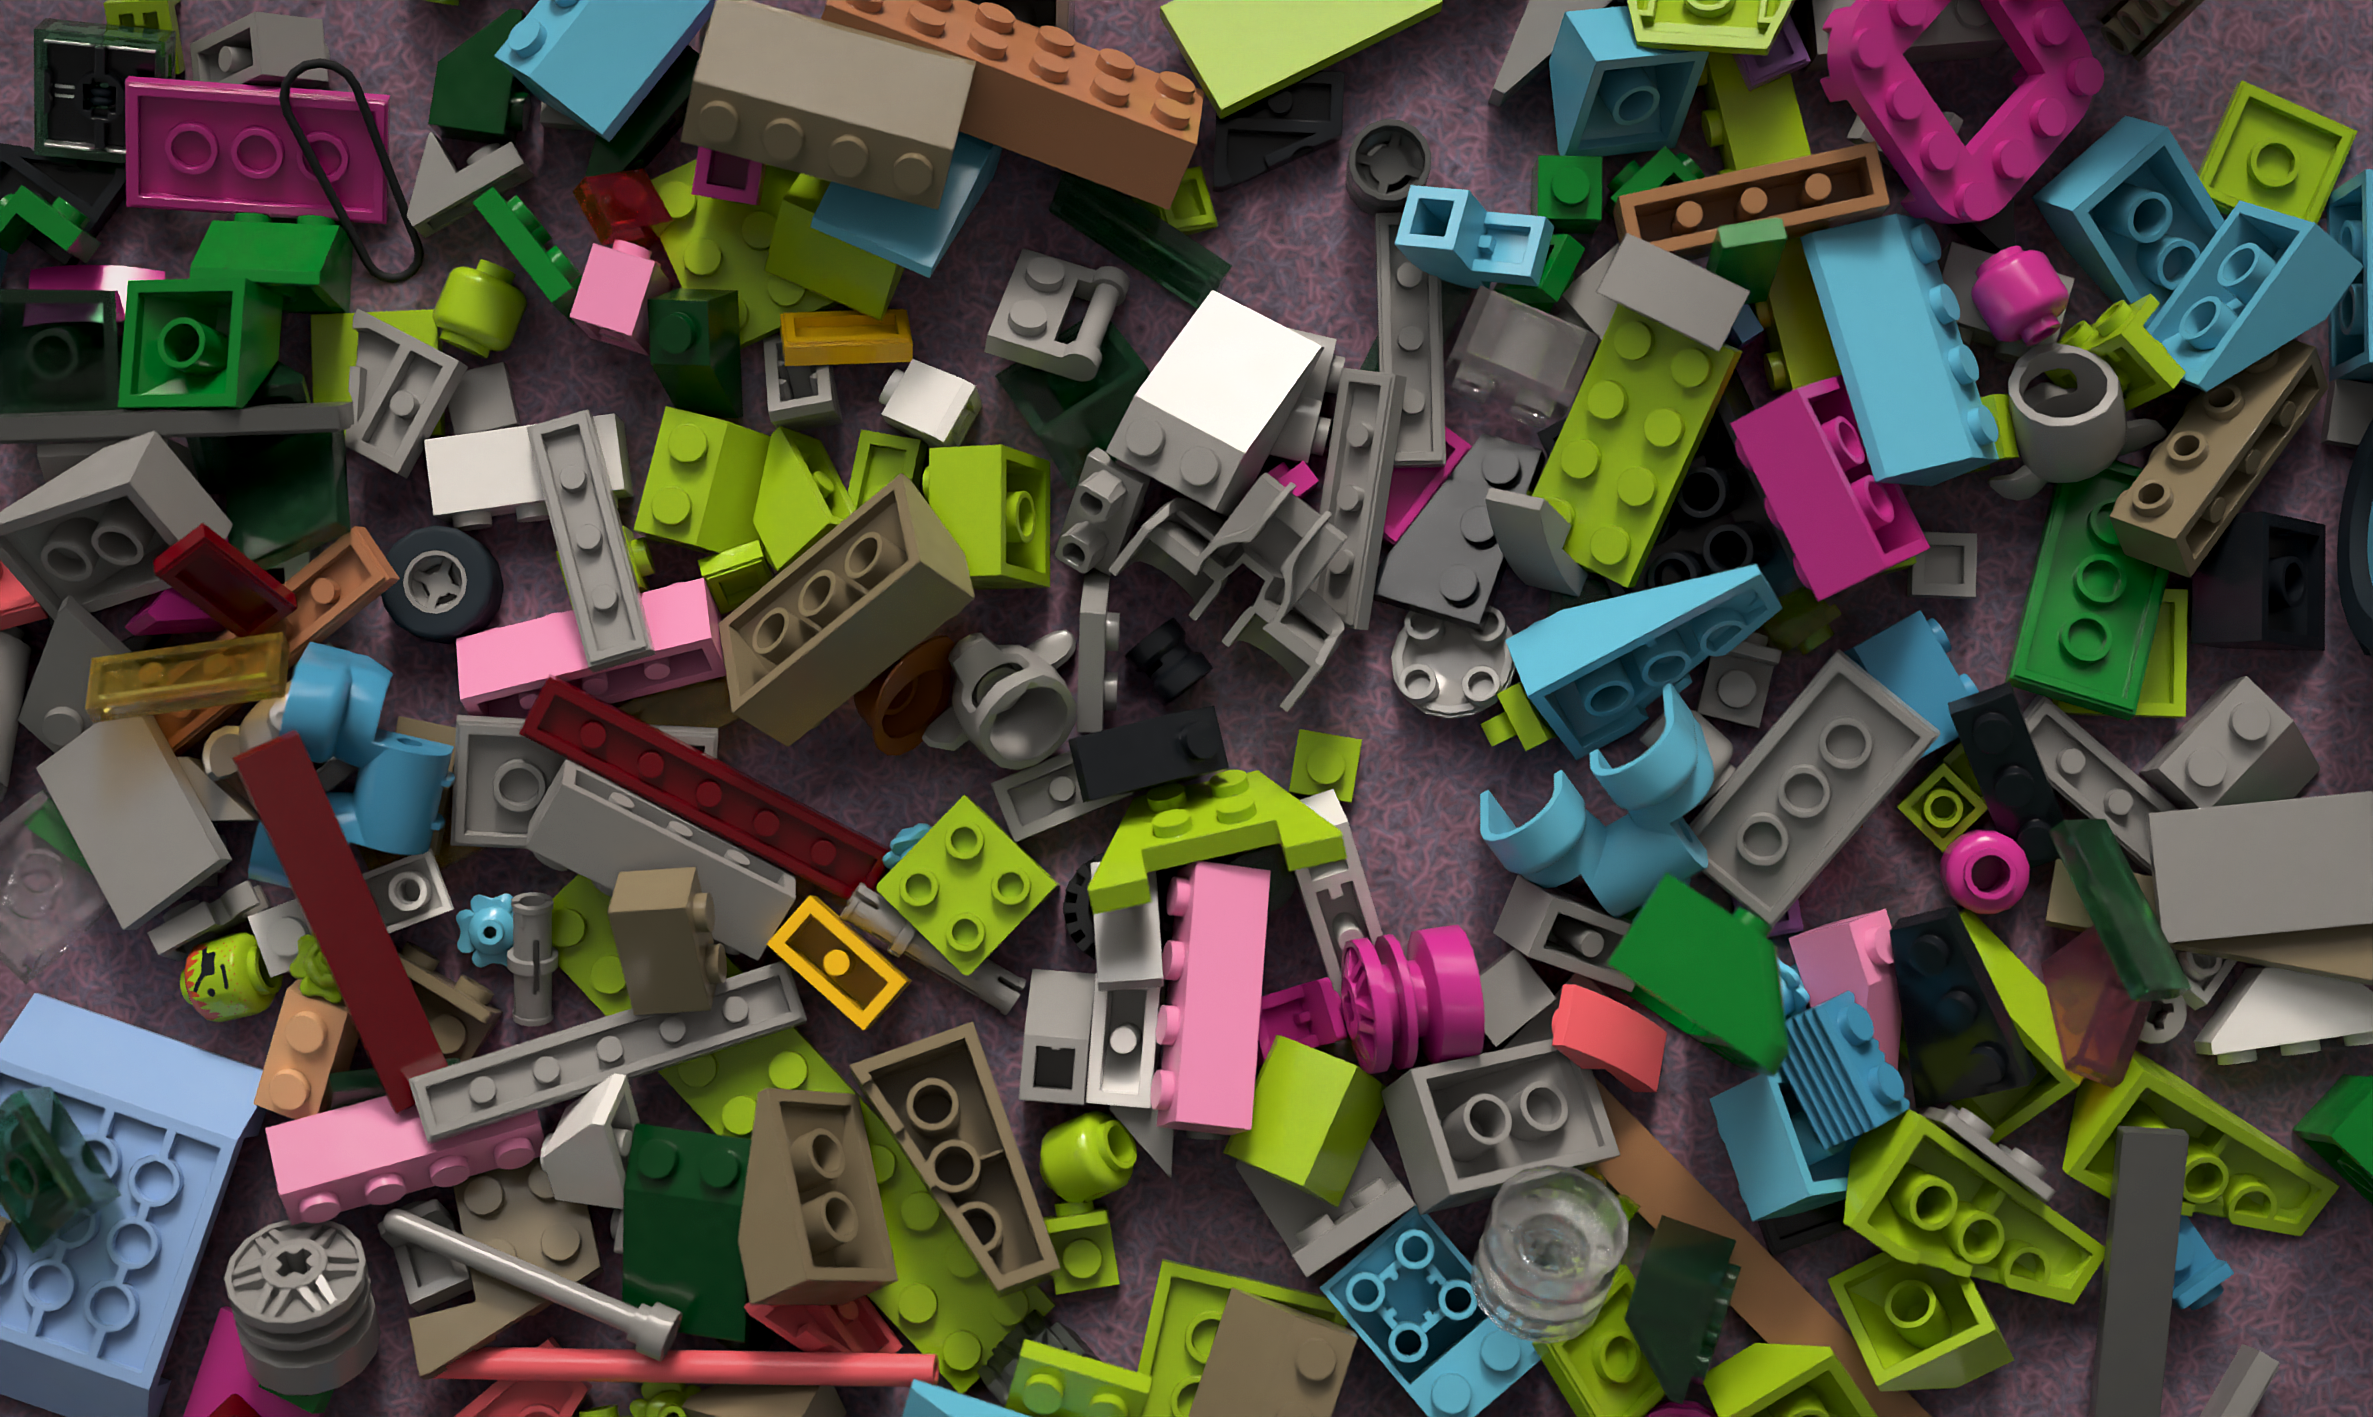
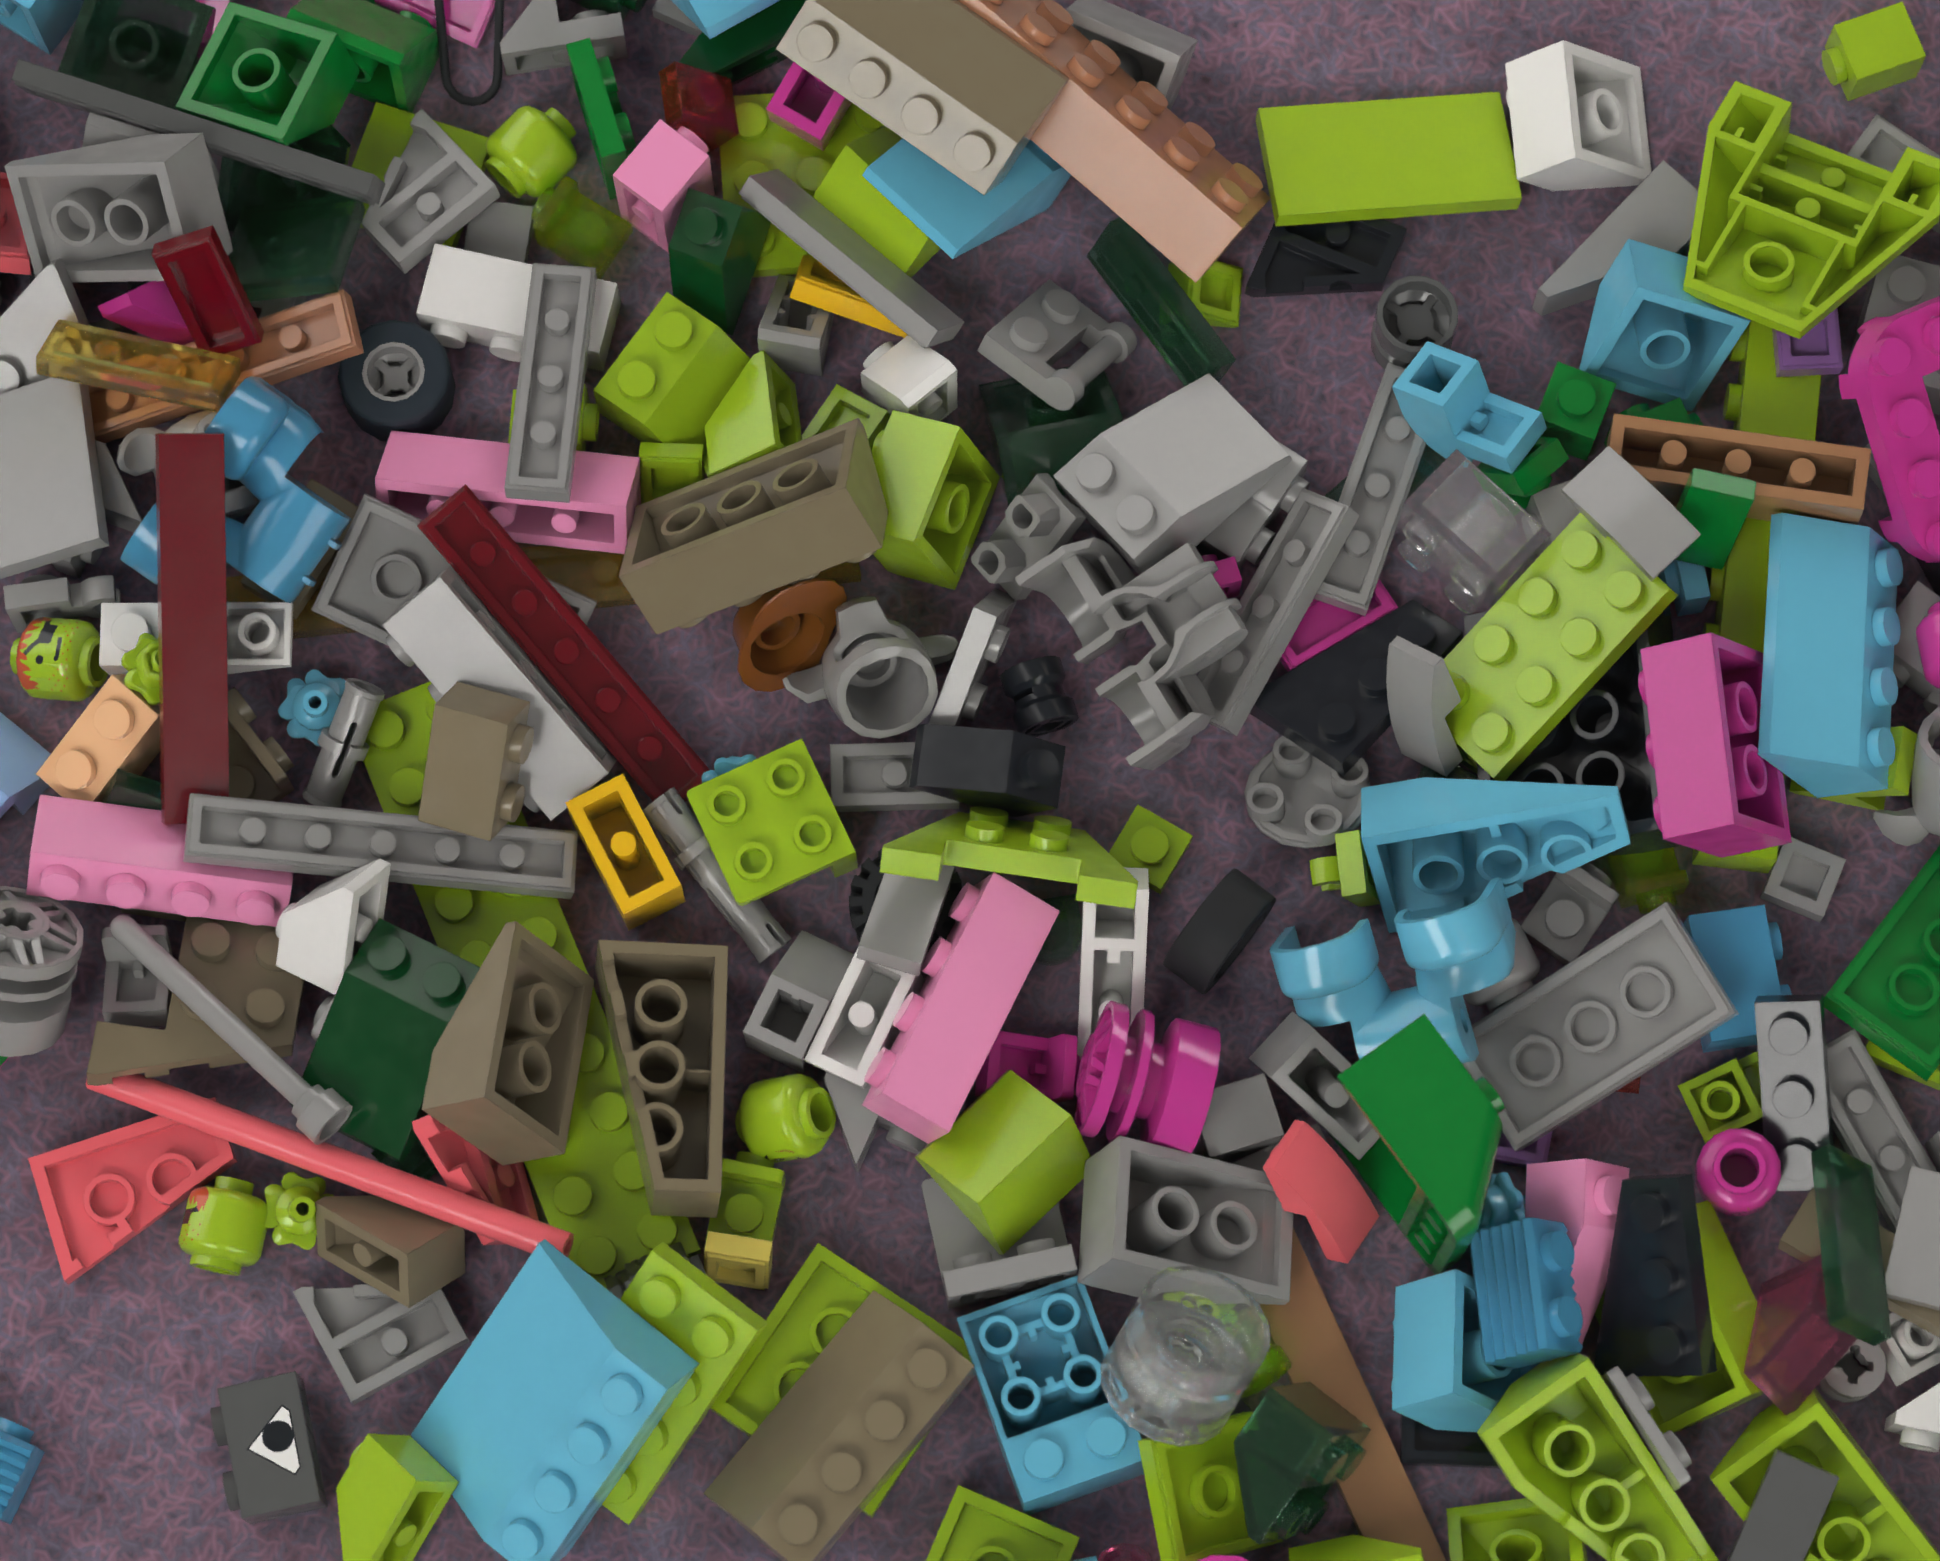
camera: 20 degrees right, 10 degrees down
none -> clear neon green bracket [531,175,633,279]
none -> light yellow tile [704,1231,773,1290]
none -> light grey tile [739,169,964,348]
none -> black tyre [1163,869,1276,994]

